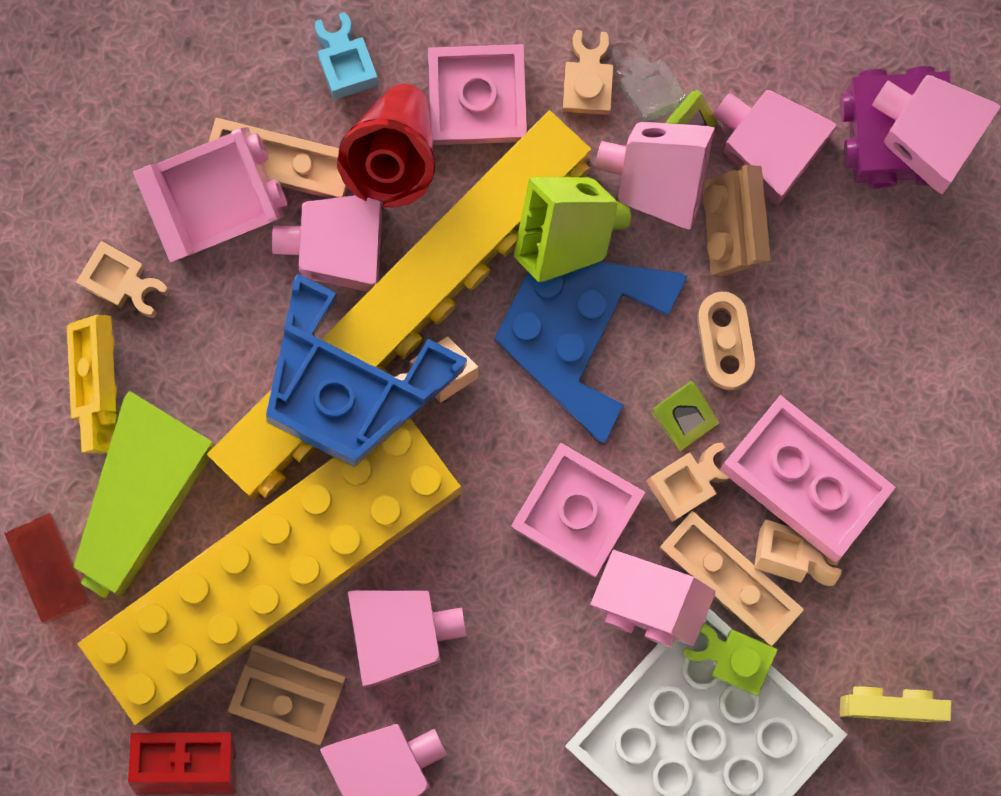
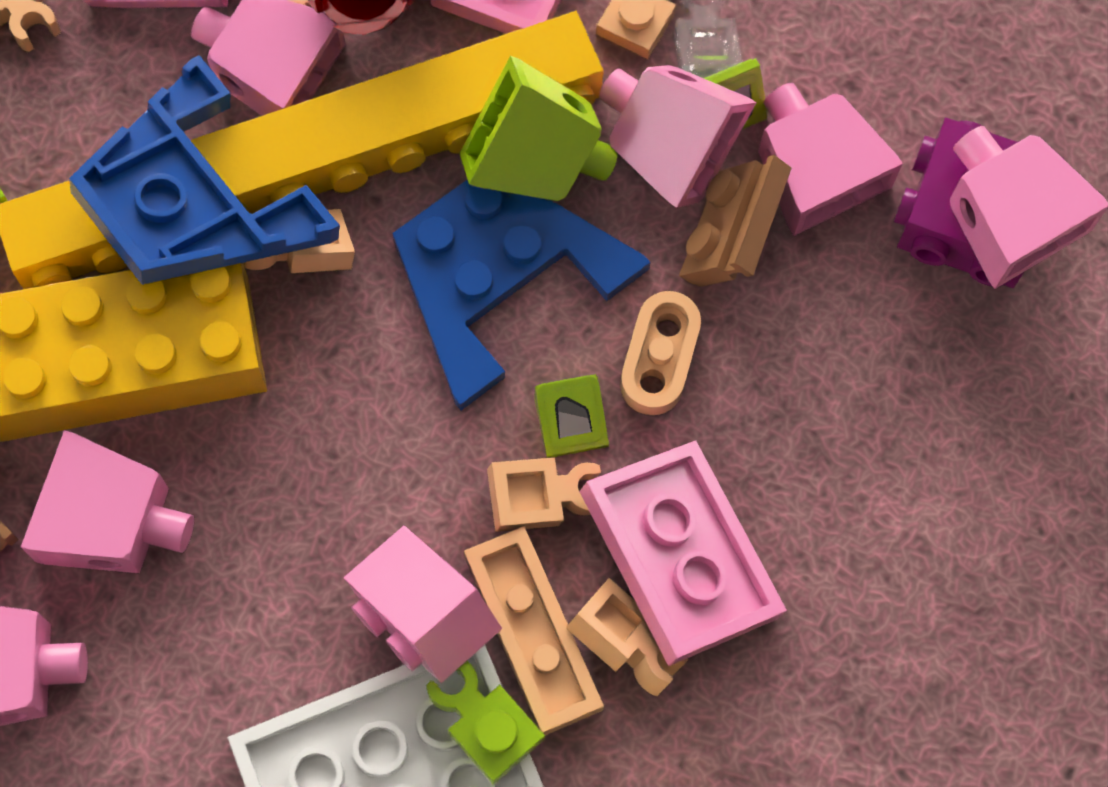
camera: 20 degrees right, 10 degrees down
bright pink plate [511,443,645,578] -> none

